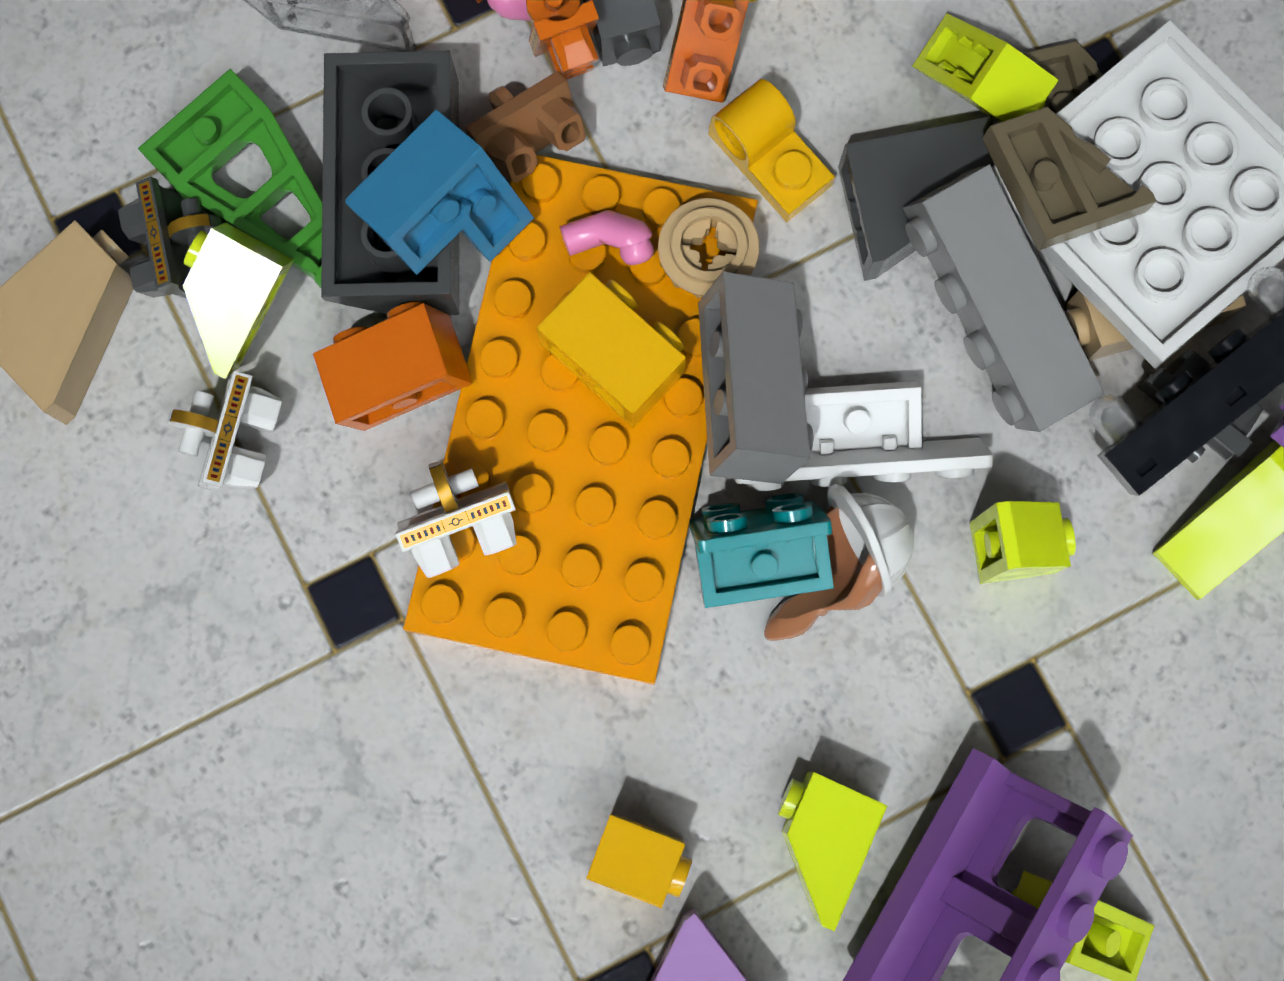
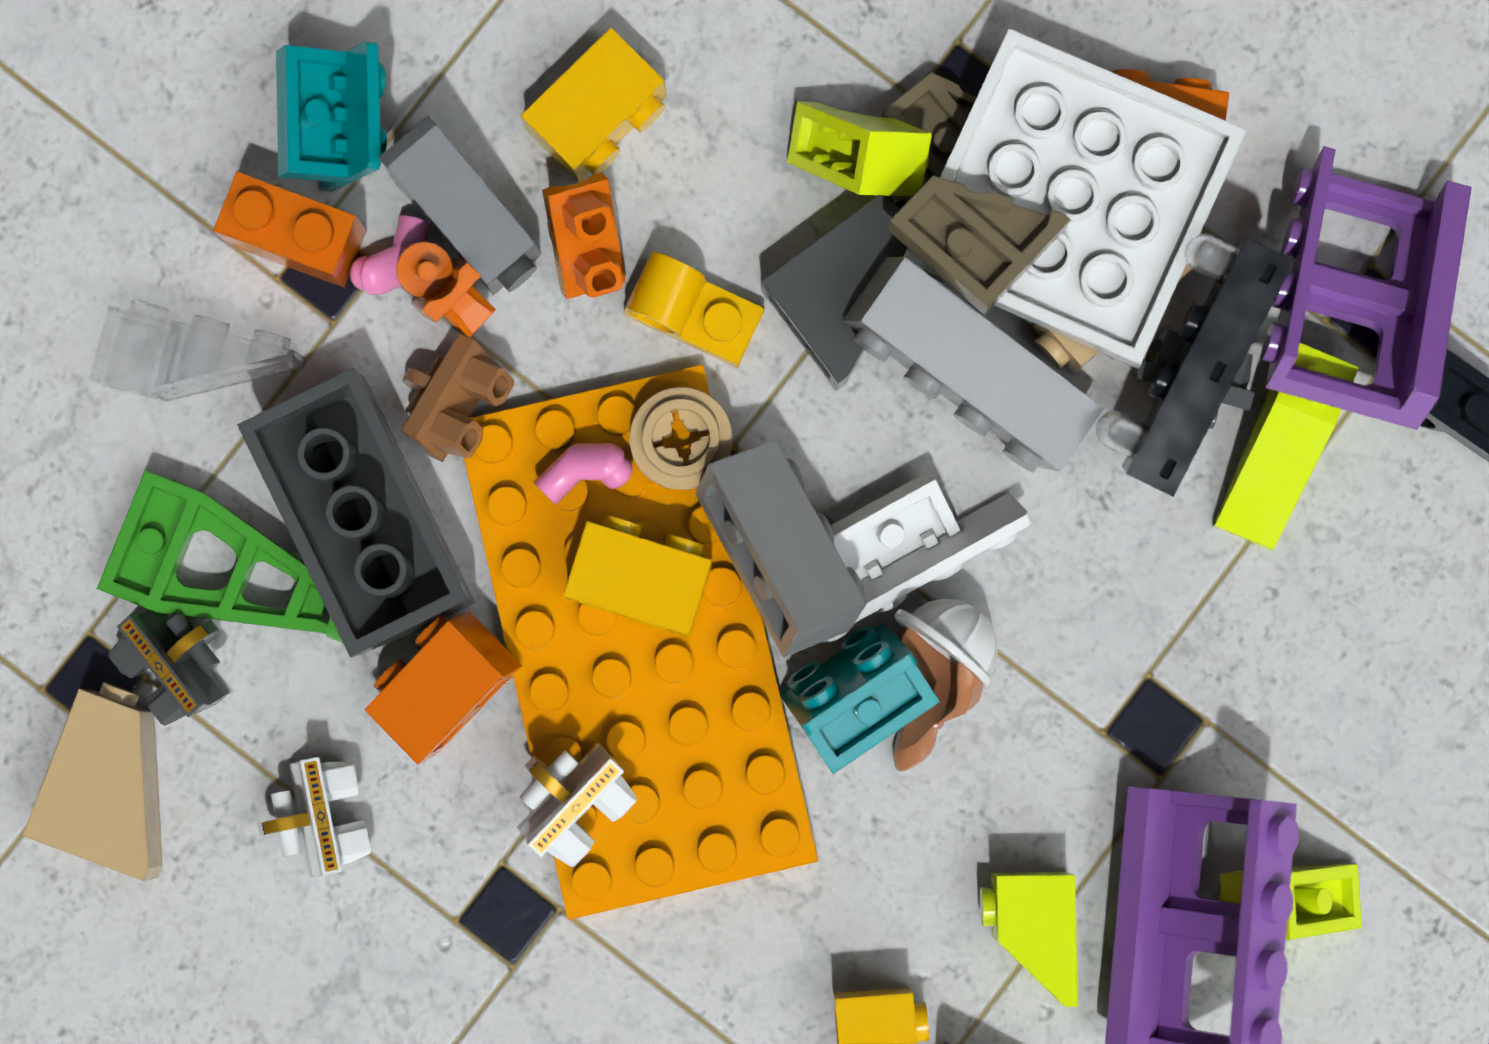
camera: 25 degrees left, 5 degrees up
slope [183,223,294,379] -> none
dark azure panel [345,109,534,275] -> none
neon yellow slope [969,501,1076,584] -> none

